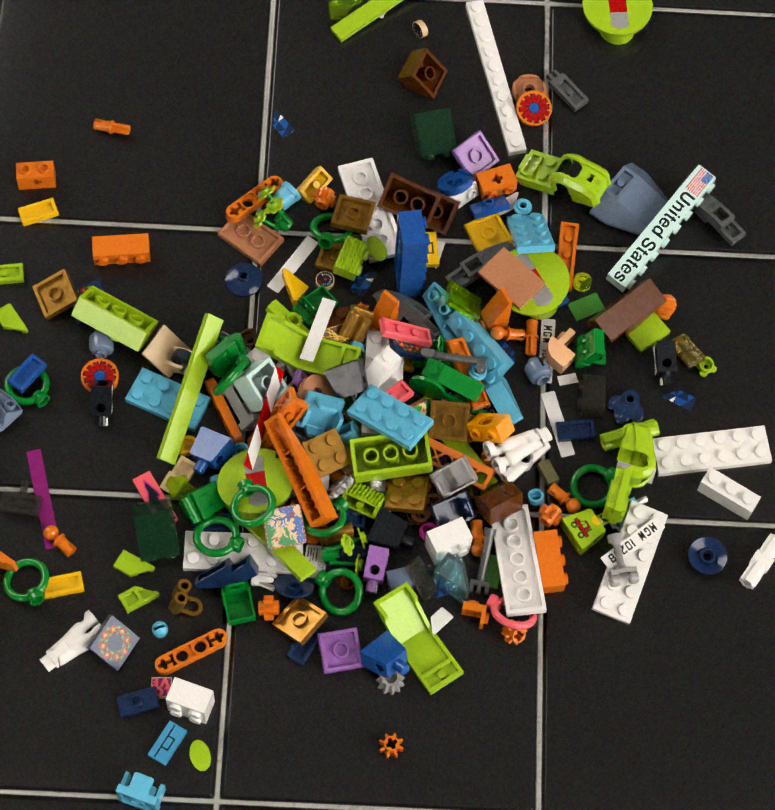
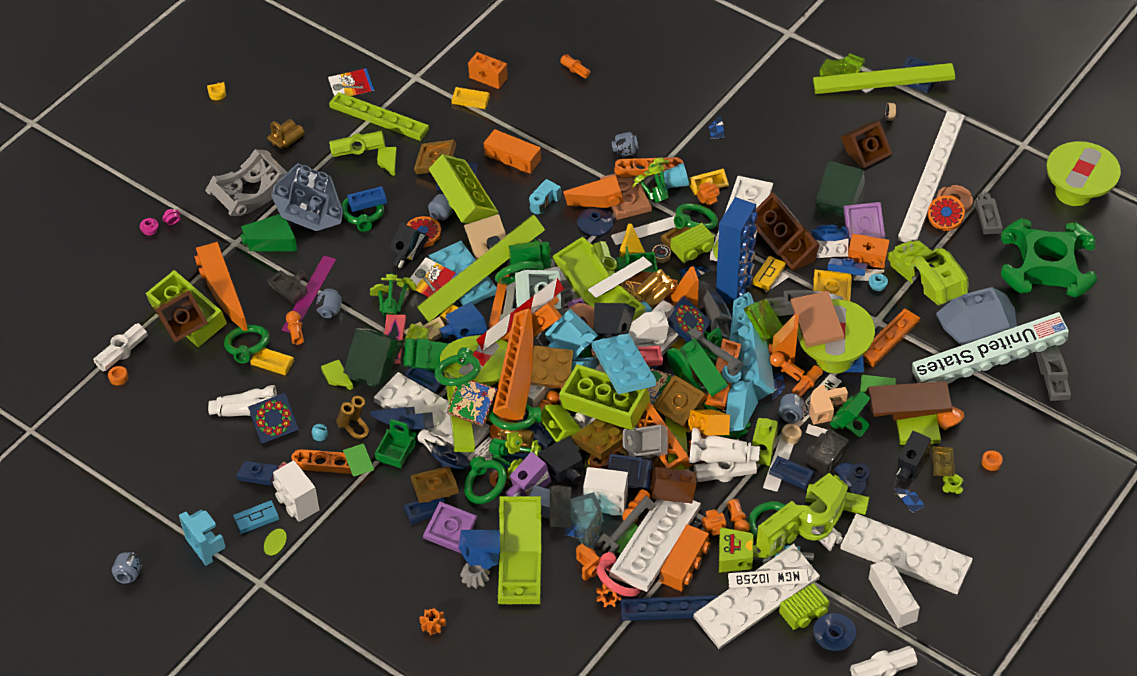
camera: 40 degrees right, 15 degrees down
lime tile [118,586,160,614] -> none
green piece [193,516,245,557] -> none
orange gear [258,595,280,621] -> none
light grey gear [328,475,354,499] -> none
pearl gold plate [330,194,376,235] -> none
coral tile [379,317,433,348] -> none
white sticker [431,607,453,635] -> none
medium azure plate [507,213,555,254] -> none
medium azure hinge [528,489,544,506] -> none
olive piece [537,459,559,488] -> none
clear neon green tile [573,272,592,292] -> none
light grey bar [607,532,639,587] -> none
none -> sand blue head [315,289,342,318]
none -> bright green sticker [343,444,374,477]
none -> plant [370,273,417,317]
none -> sticker [410,258,457,297]
none -> medium azure leg [529,179,561,214]
none -> orange slope [563,175,624,208]
none -> sand blue head [612,132,639,157]
none -> dark blue tile [620,595,720,621]
none -> lime torso [752,418,778,466]
none -> lime brick [779,583,829,630]
none -> tan tile [781,424,802,444]
none -> orange tile [982,450,1003,471]
none -> green piece [1001,218,1097,298]

